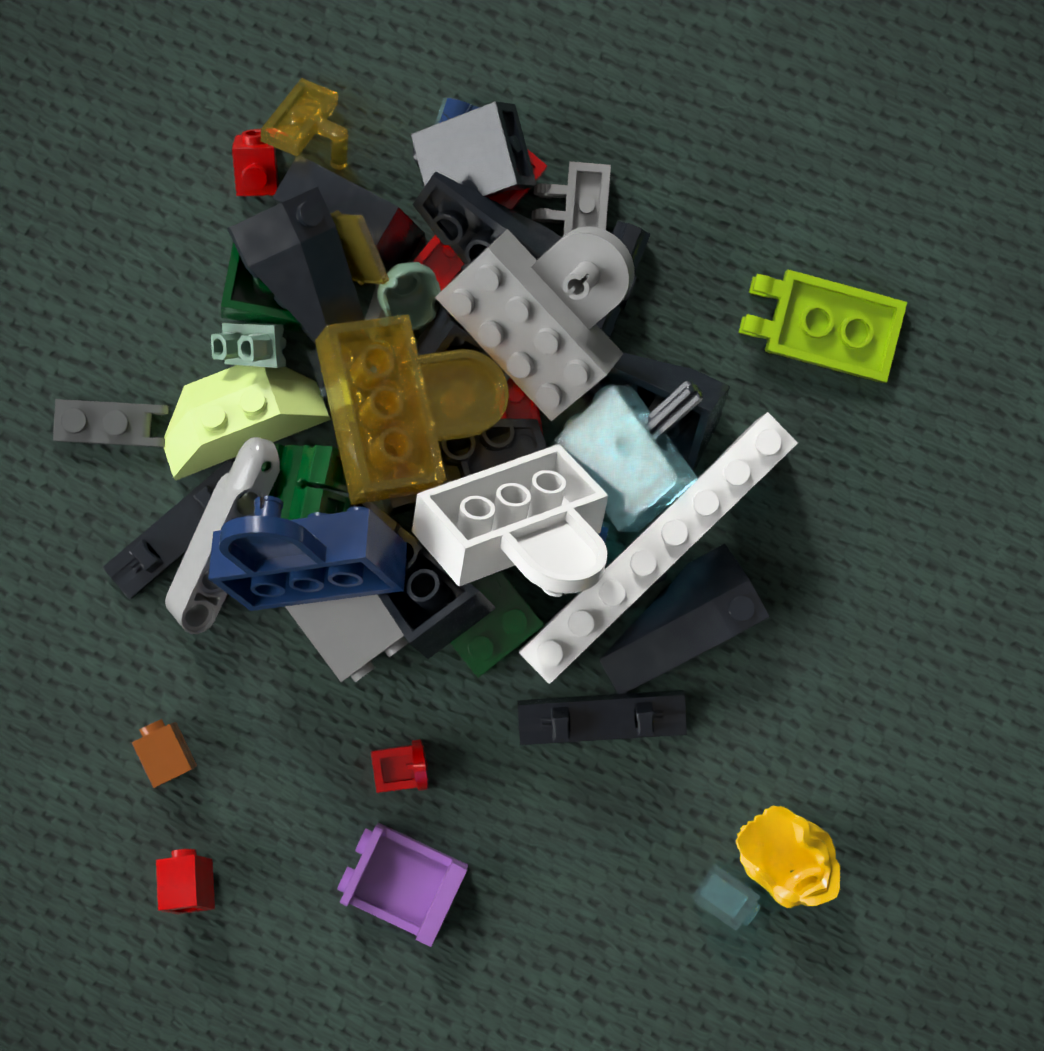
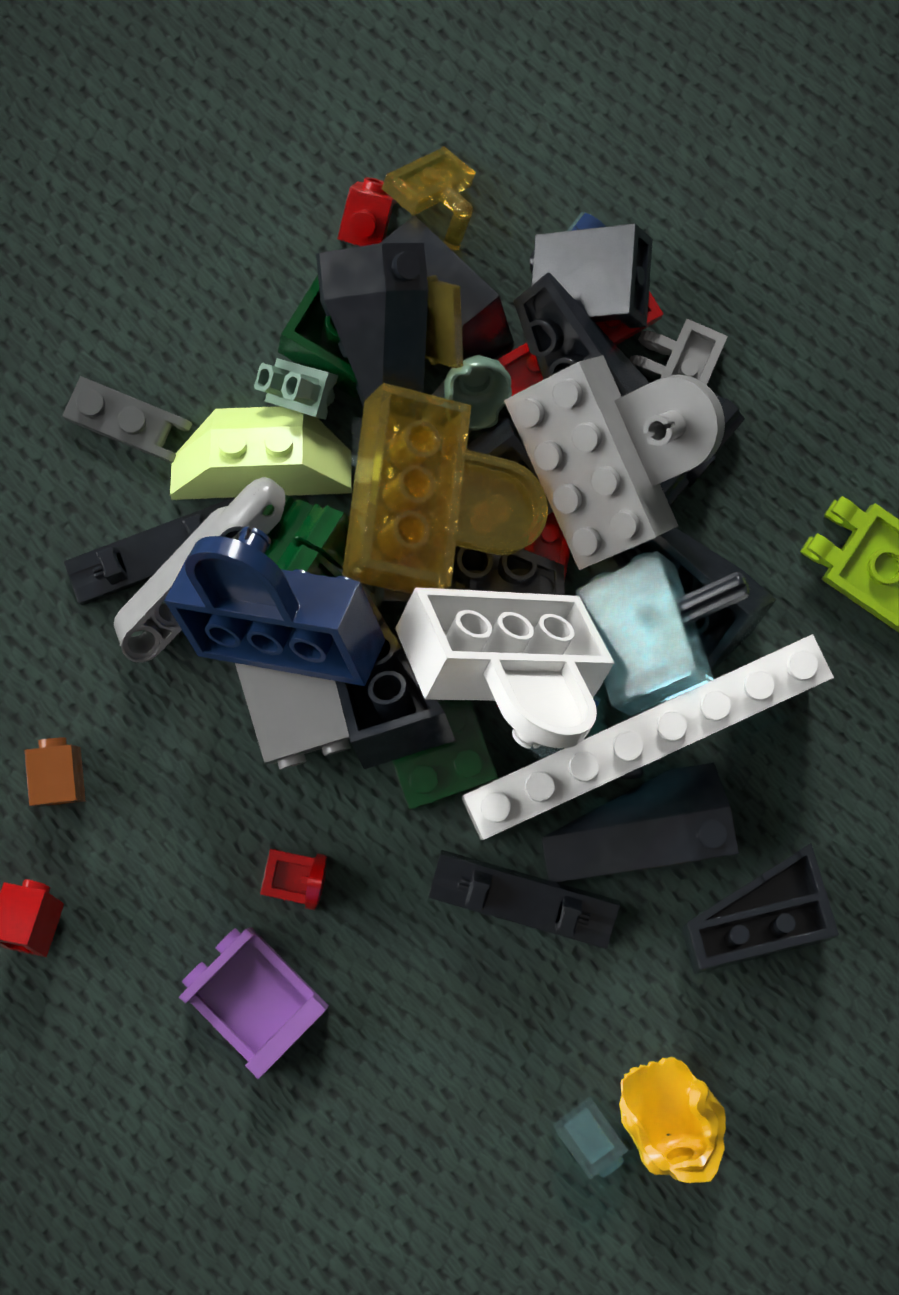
camera: 20 degrees right, 5 degrees down
none -> black wedge [682,843,839,974]

